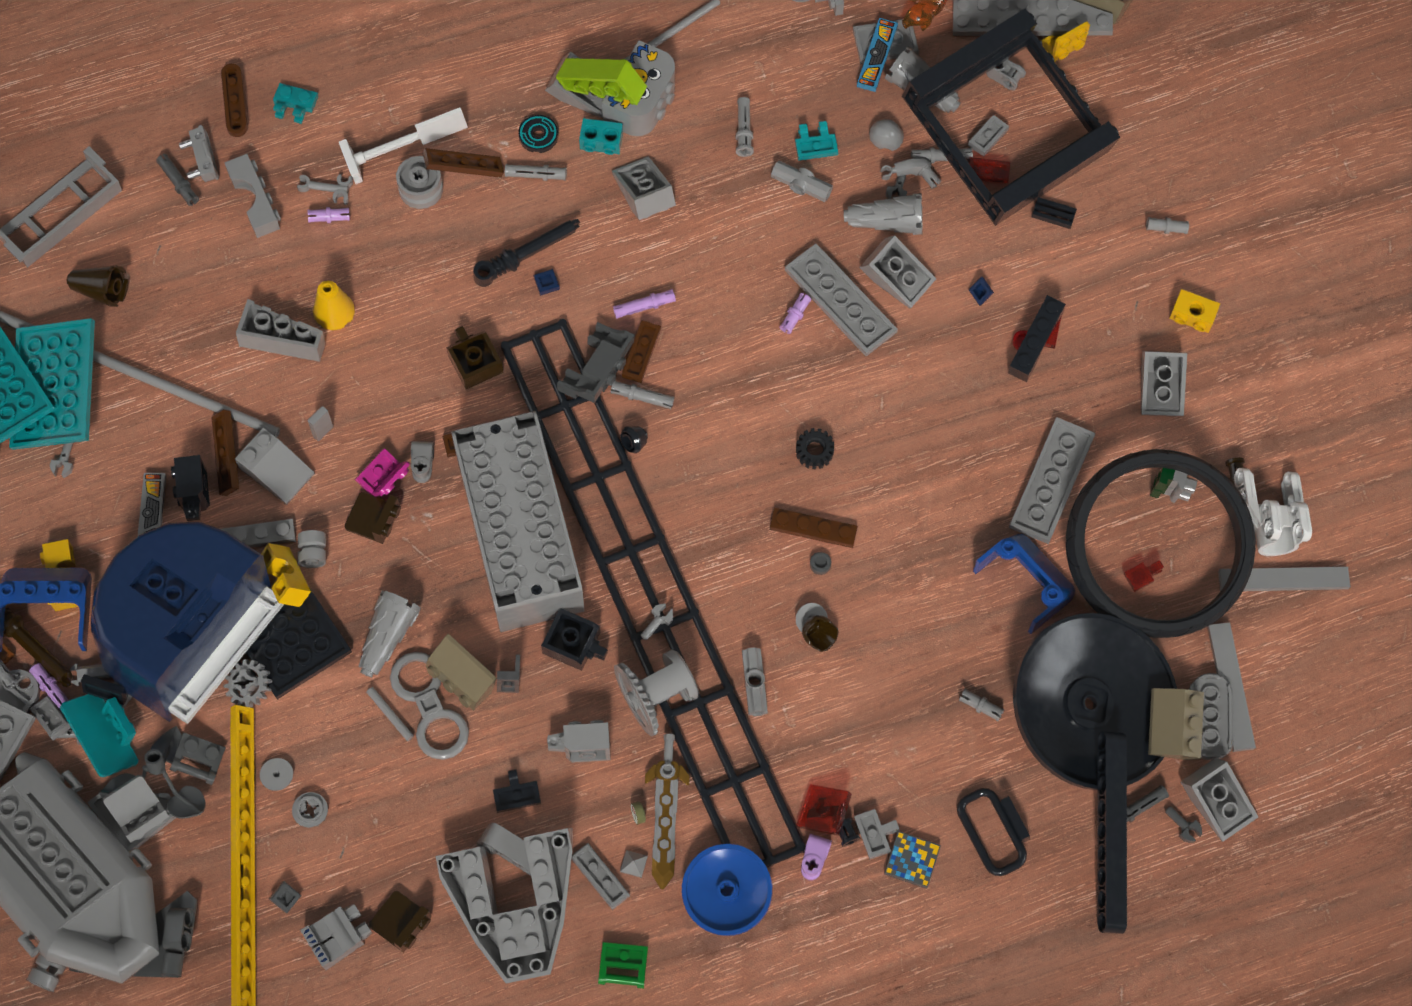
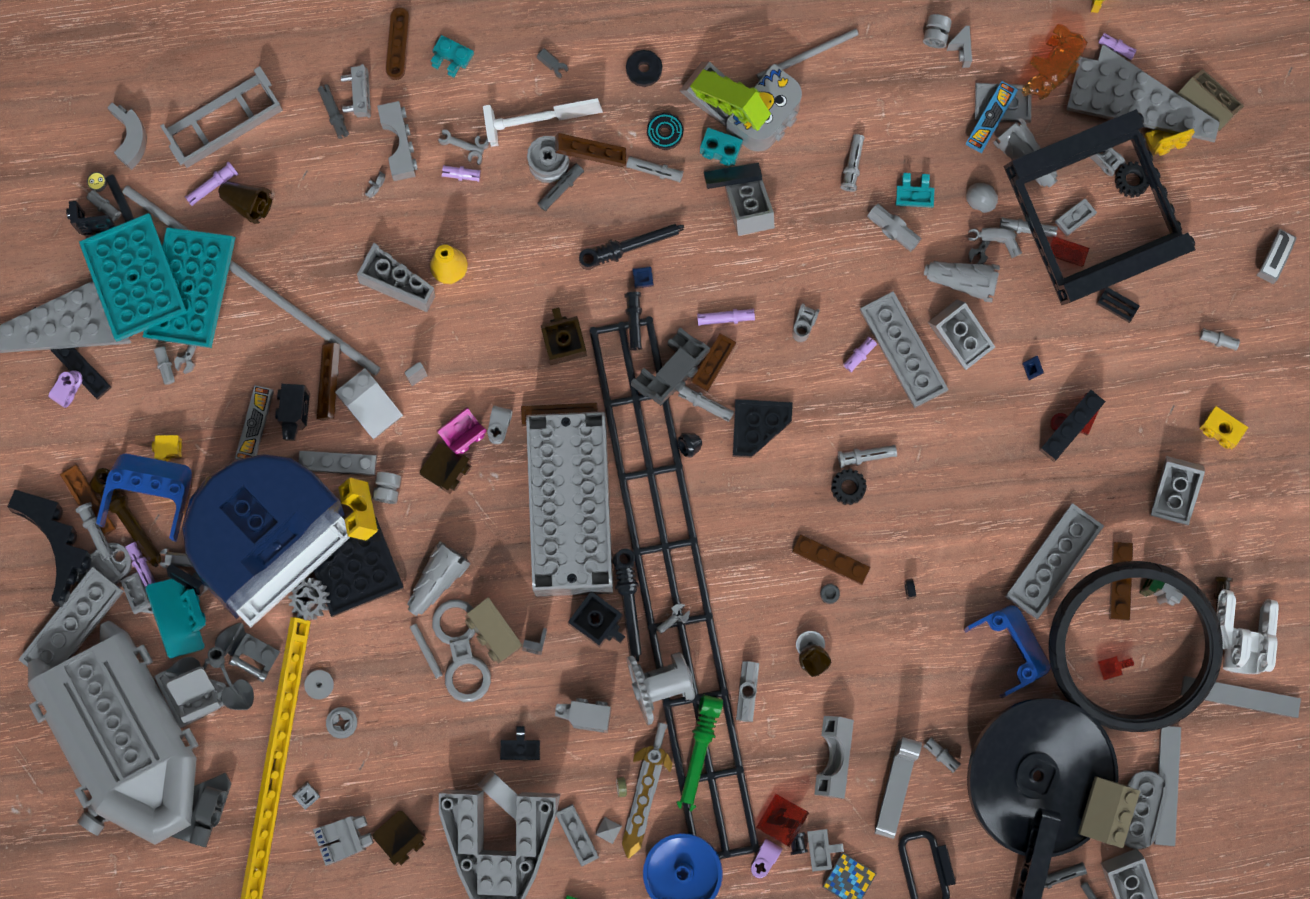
camera: 15 degrees right, 10 degrees up
none -> light grey axle [154,346,175,385]
none -> lavender pin [185,161,239,206]
none -> light grey piece [365,172,385,198]
none -> dark grey bar [537,48,568,79]
none -> dark grey pin [537,163,584,212]
none -> black piece [613,548,642,662]
none -> black pin [624,292,642,351]
none -> black tile [626,50,663,87]
none -> green piece [676,695,723,811]
none -> black tile [704,163,762,189]
none -> black plate [732,399,793,458]
none -> light grey piece [792,303,820,342]
none -> light grey arch [814,716,854,799]
none -> light grey pin [838,445,897,468]
none -> light grey beam [874,737,922,839]
none -> black tile [904,579,916,600]
none -> reddish brown plate [1109,542,1133,621]
none -> black tyre [1115,161,1149,198]
none -> slope [1256,229,1297,284]

